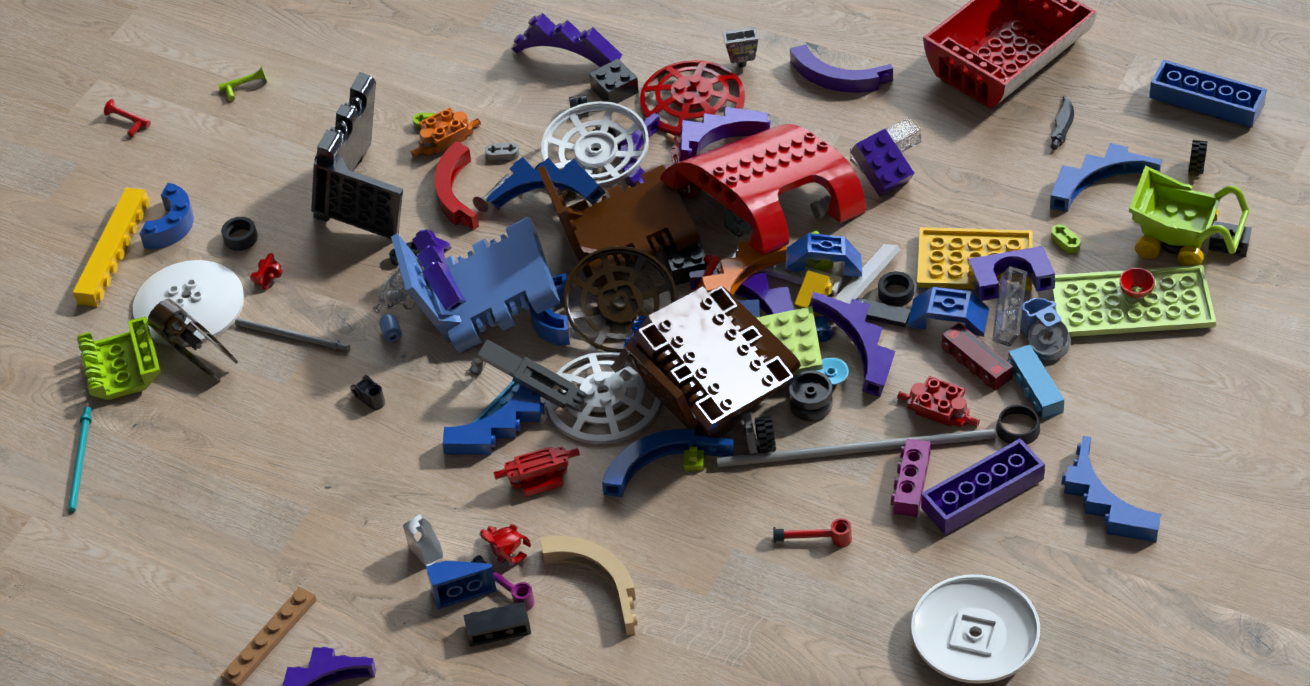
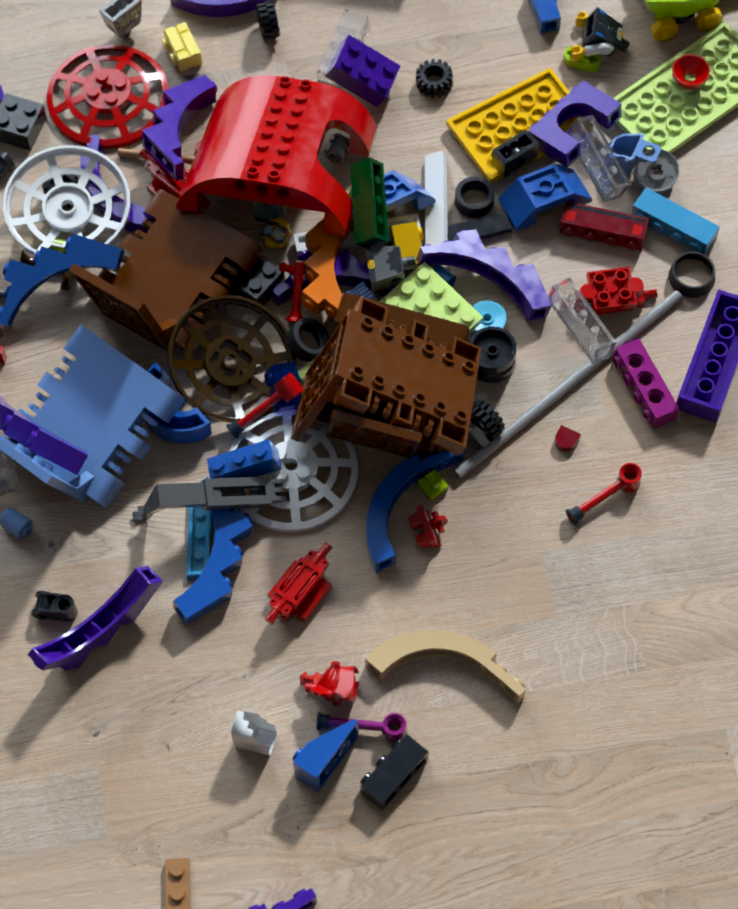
camera: 40 degrees left, 15 degrees up
none -> dark purple arch [28,566,163,671]
none -> light yellow brick [162,23,202,72]
none -> blue brick [207,439,282,479]
none -> red piece [226,373,304,439]
none -> black tyre [256,1,280,40]
none -> head [261,217,292,250]
none -> dark green brick [350,157,389,248]
none -> dark grey torso [365,246,417,293]
none -> red hips [408,505,448,549]
none -> black tyre [416,59,453,98]
none -> black brick [491,129,539,178]
none -> clear brick [548,278,616,365]
none -> dark red tile [555,425,581,451]
none -> torso [571,7,630,62]

